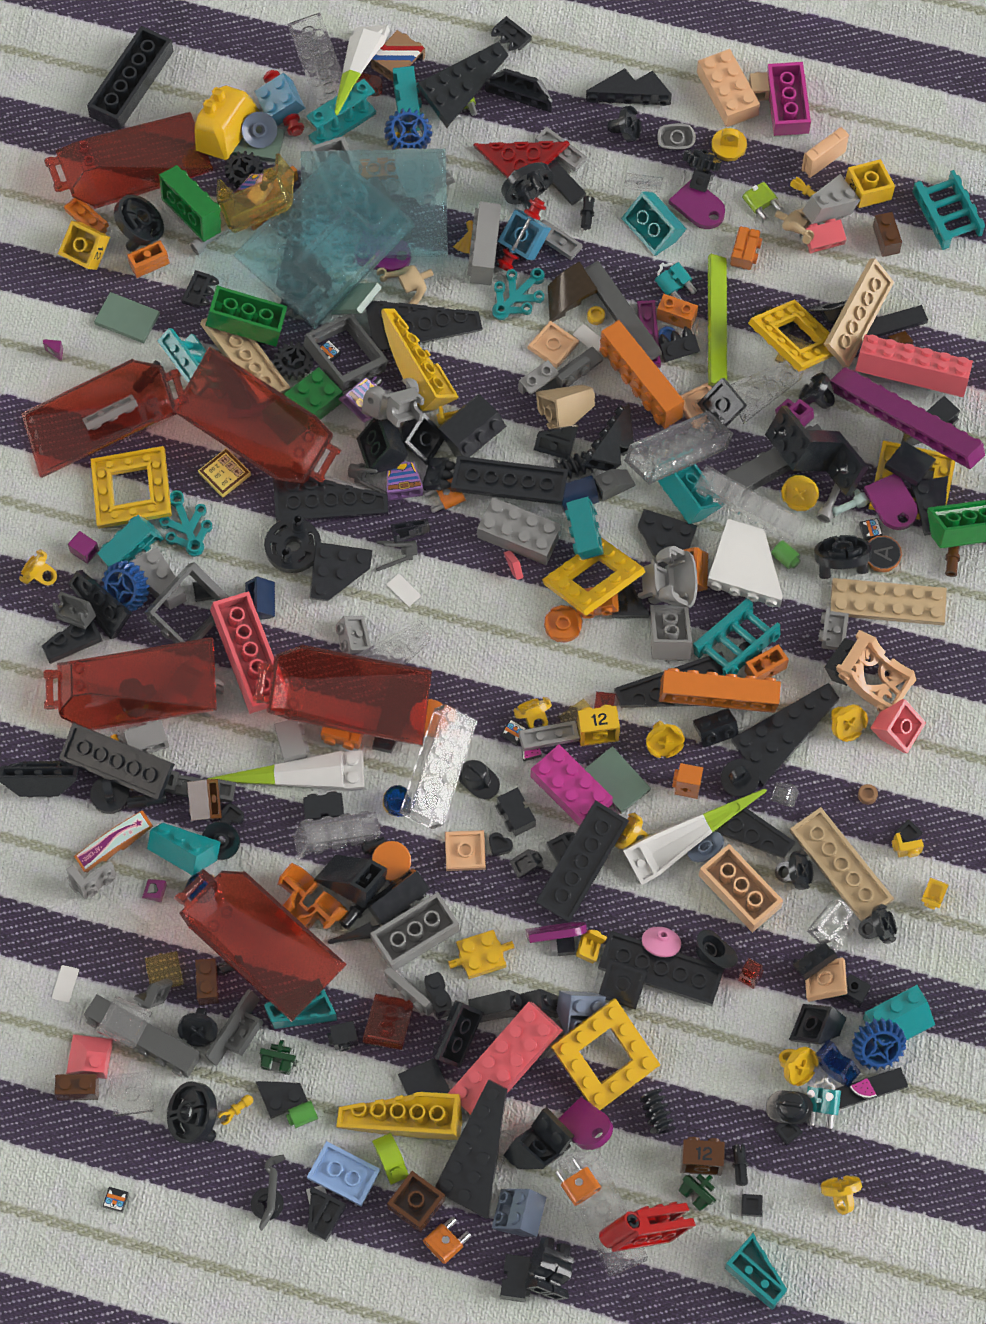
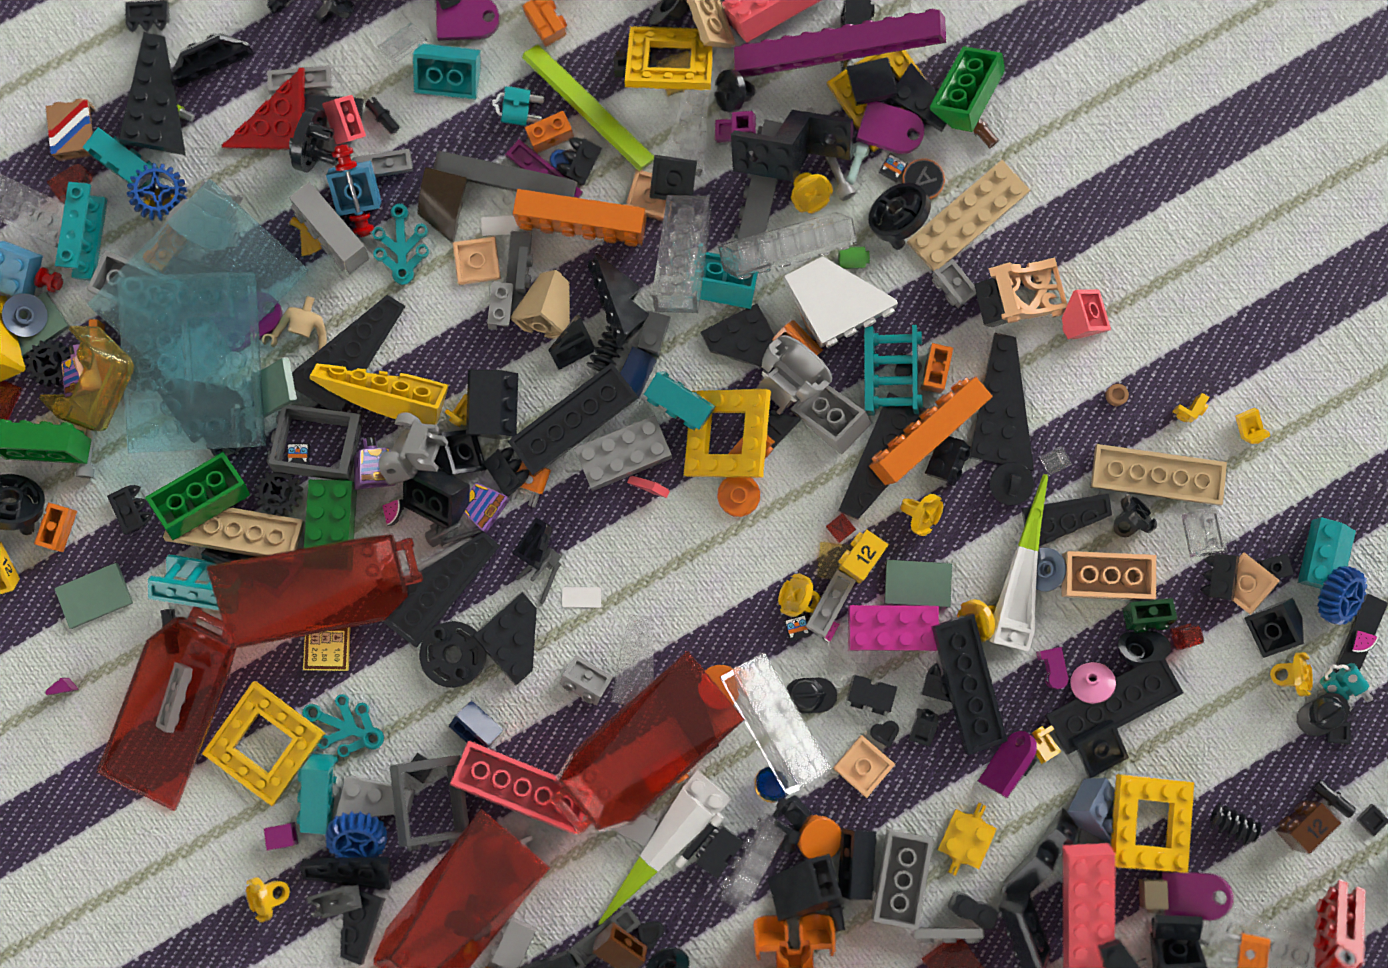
camera: 45 degrees left, 15 degrees up
black piece [328,922,381,944] -> none
white plate [335,25,390,115] -> none
yellow tile [587,306,605,325] -> none
orange brick [672,763,703,799] -> none
dark green hips [678,1174,717,1211] -> none
clear blue brick [815,1040,861,1087] -> none
yellow tile [831,704,868,742] -> none
black tile [858,904,897,944] -> none
black tile [894,819,923,843] -> none
none -> coral brick [322,95,366,145]
none -> tile [382,499,404,526]
none -> black bar [675,813,724,869]
none -> black bracket [773,795,813,831]
none -> black hand [774,821,801,844]
none -> magenta leg [1036,647,1068,689]
none -> dark green brick [1123,598,1177,633]
none -> dark tan brick [1139,879,1168,913]

